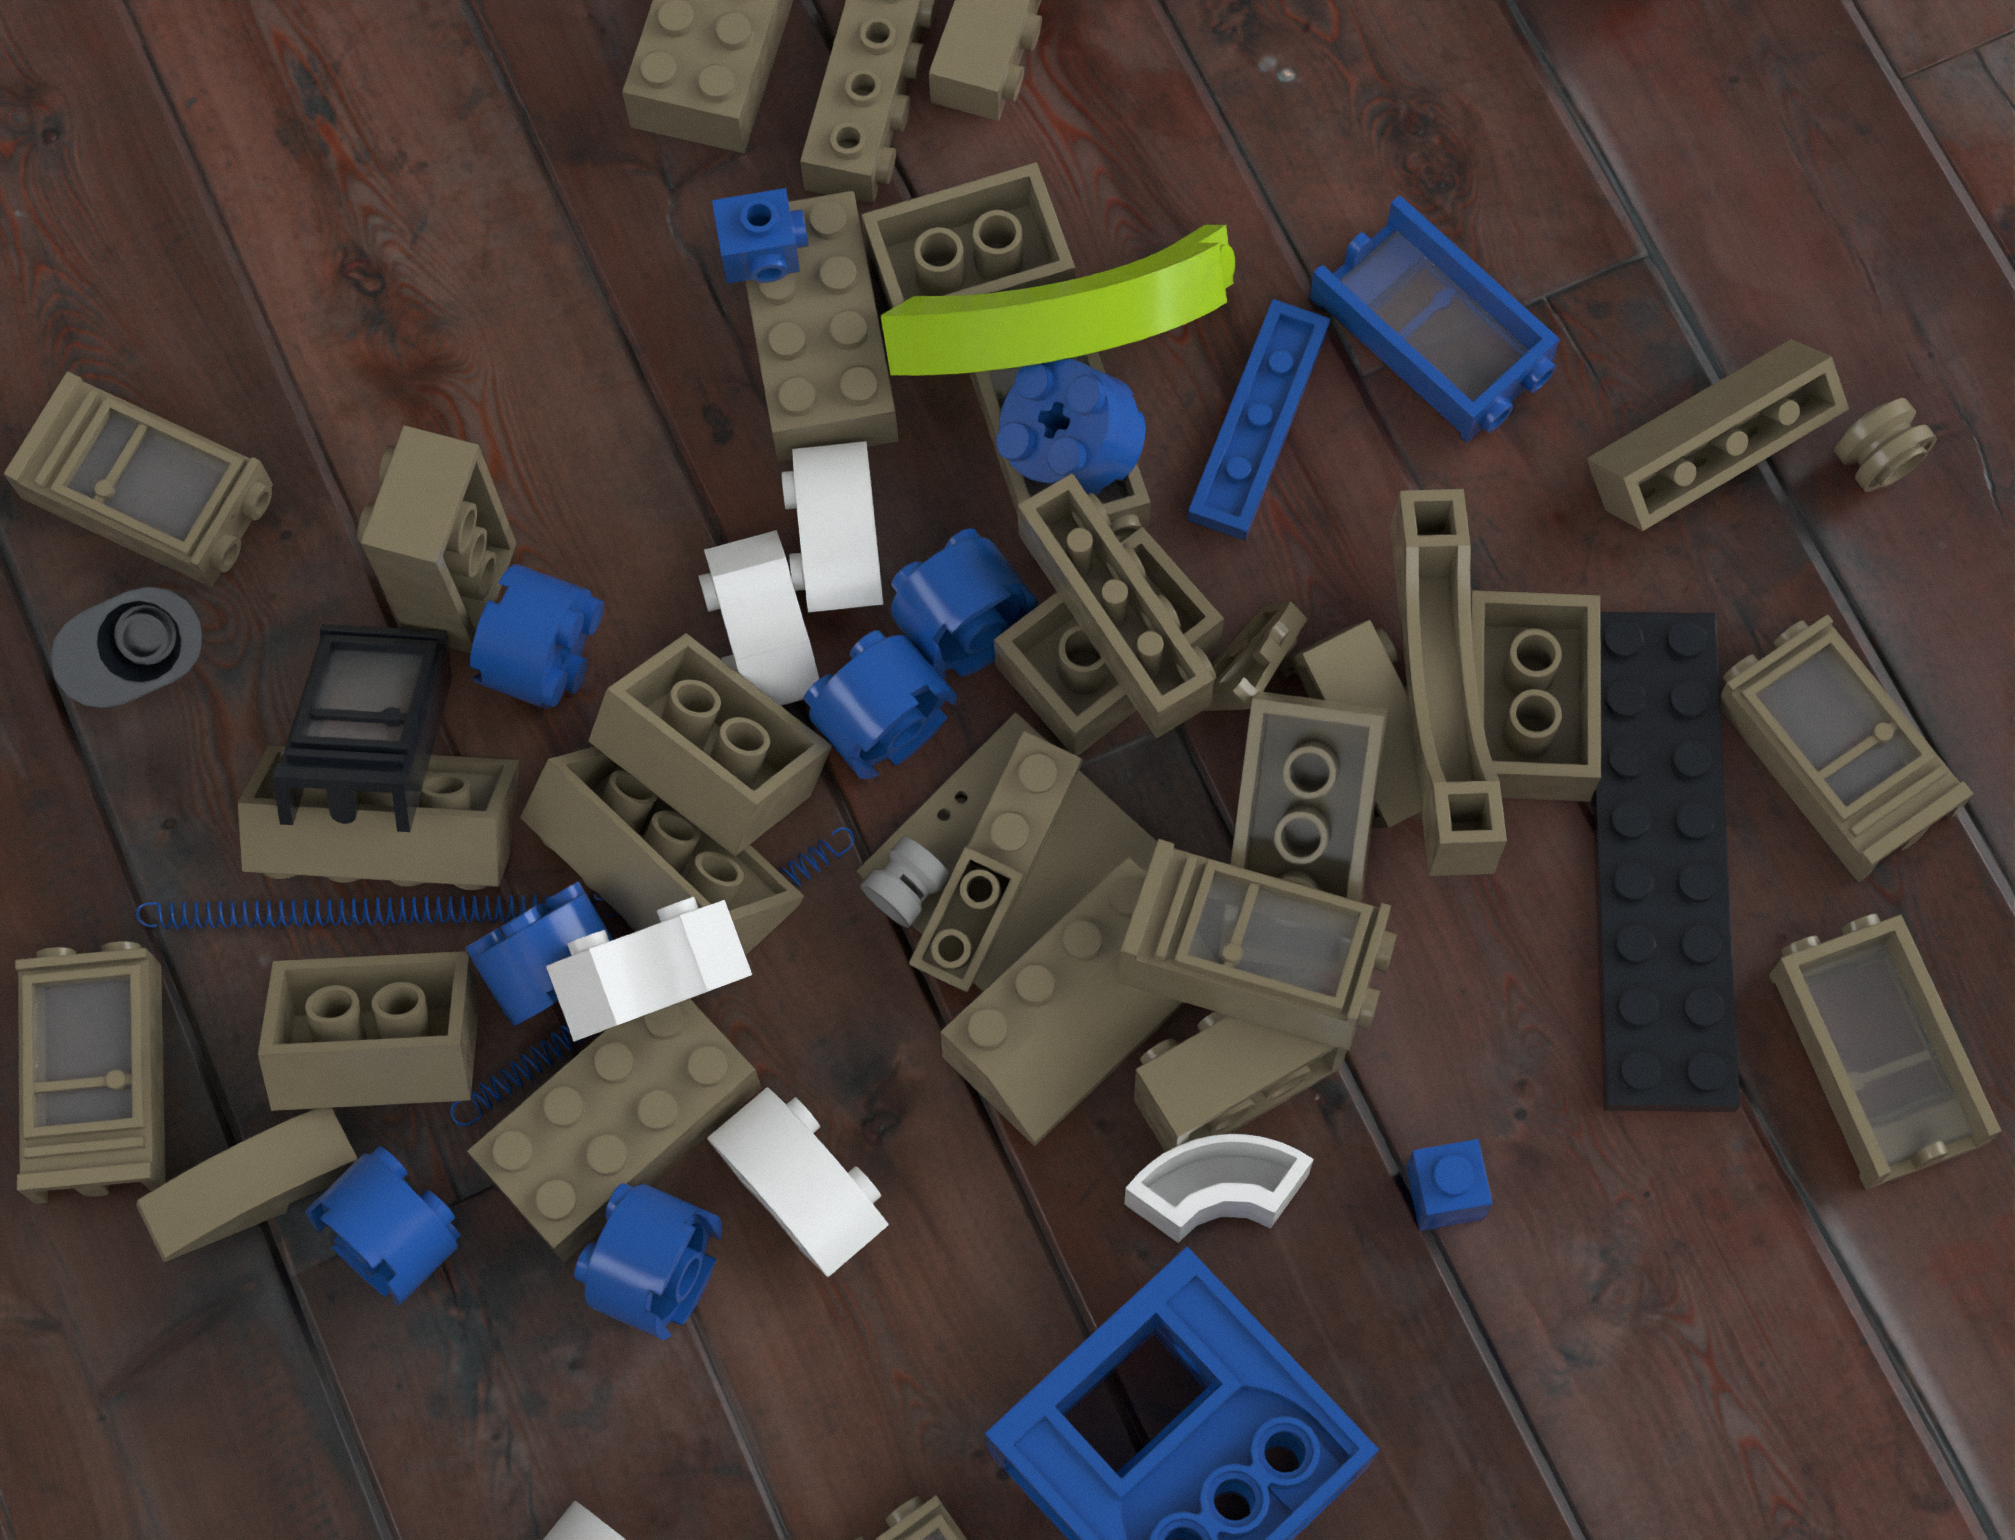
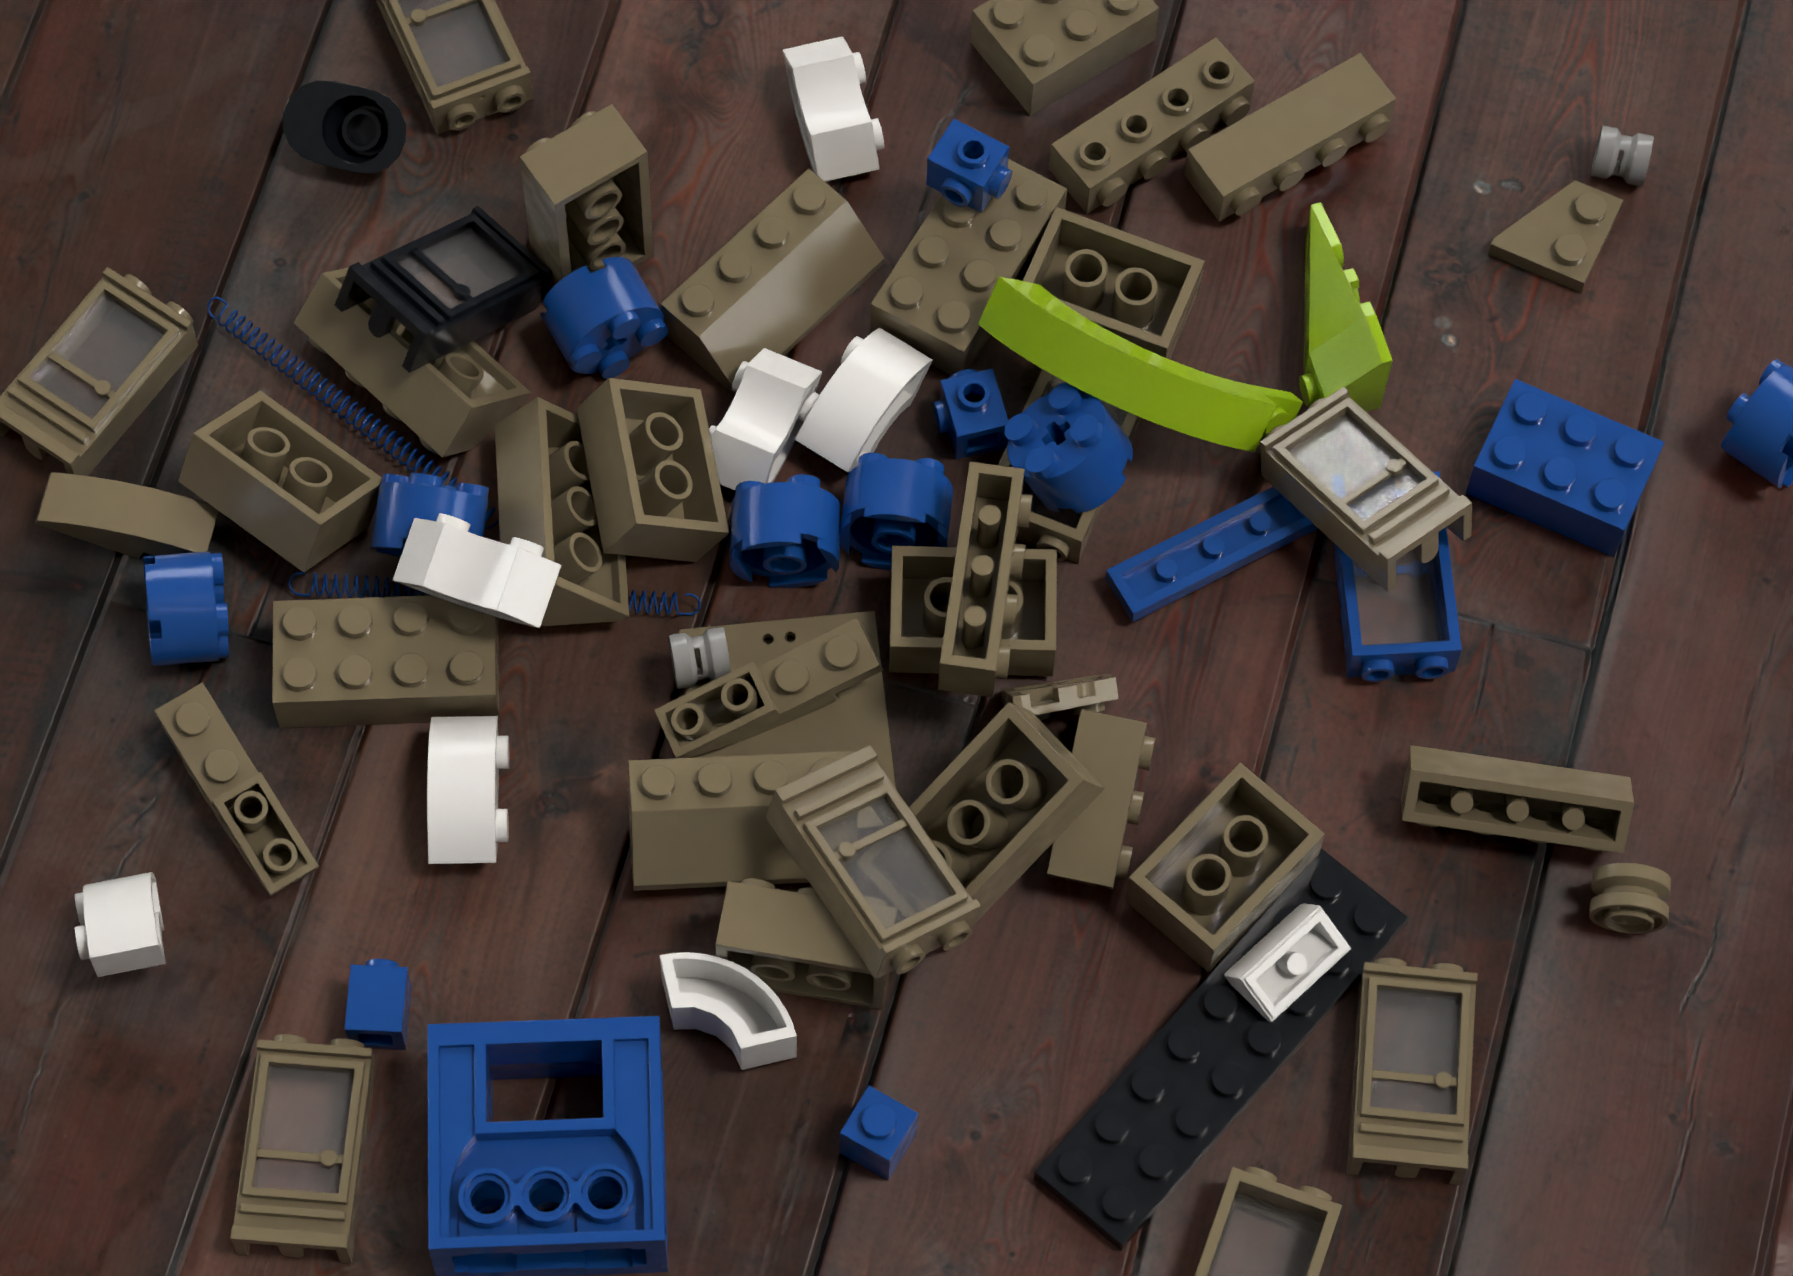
camera: 35 degrees right, 5 degrees down
blue brick [574,1183,722,1340] -> none
dark tan arch [1389,489,1507,876] -> none
none -> dark tan slope [154,682,319,897]
none -> blue brick [344,959,412,1050]
none -> dark tan slope [660,169,885,396]
none -> white brick [783,36,884,182]
none -> blue brick [932,368,1008,460]
none -> white slope [1224,903,1351,1022]
none -> dark tan door [1260,387,1472,593]
none -> lime wedge [1299,202,1393,412]
none -> blue brick [1465,379,1665,557]

